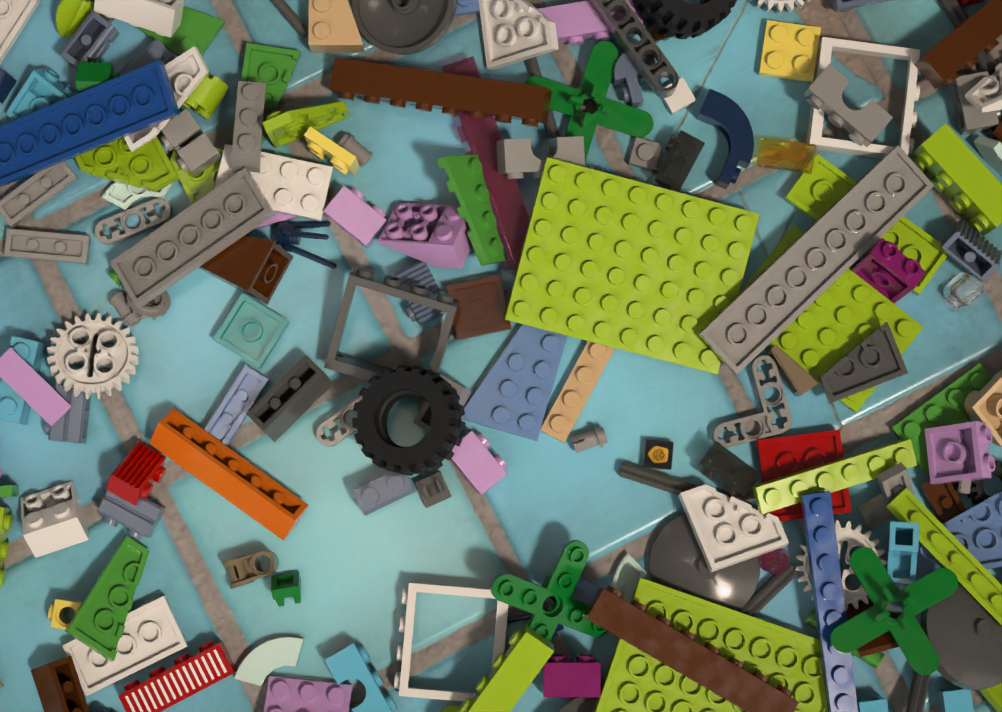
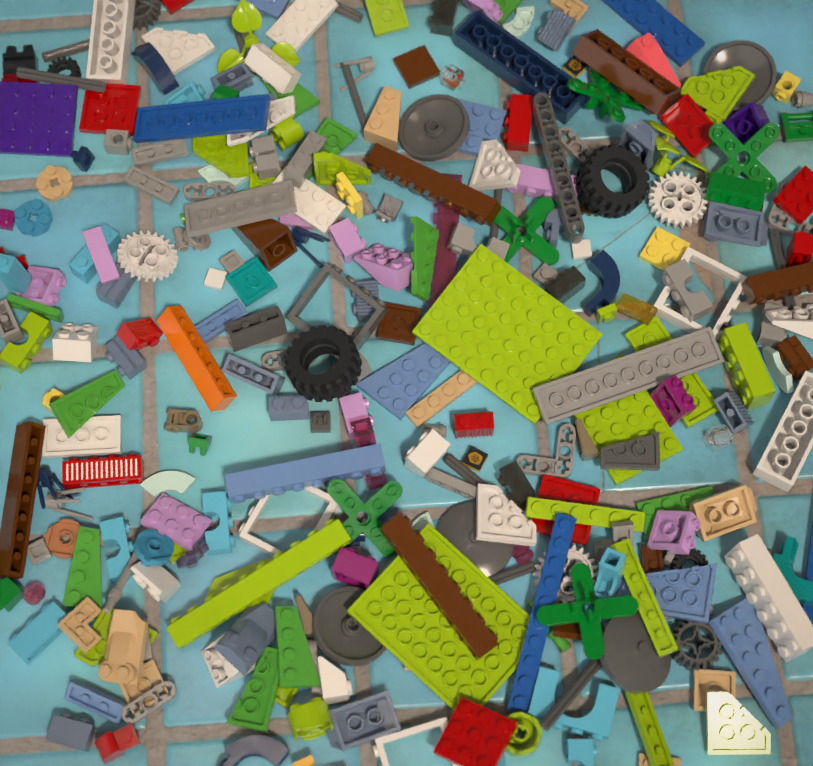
camera: 25 degrees right, 15 degrees down
none -> white tile [204,268,228,291]
none -> light grey plate [219,249,245,274]
none -> sand blue brick [221,354,286,395]
none -> medium blue brick [224,443,386,504]
none -> clear pink arch [350,417,387,491]
none -> flat silver bracket [375,194,404,223]
none -> white slope [404,429,451,477]
none -> light grey beam [424,468,477,500]
none -> red brick [454,411,494,439]
none -> lime plate [595,303,618,323]

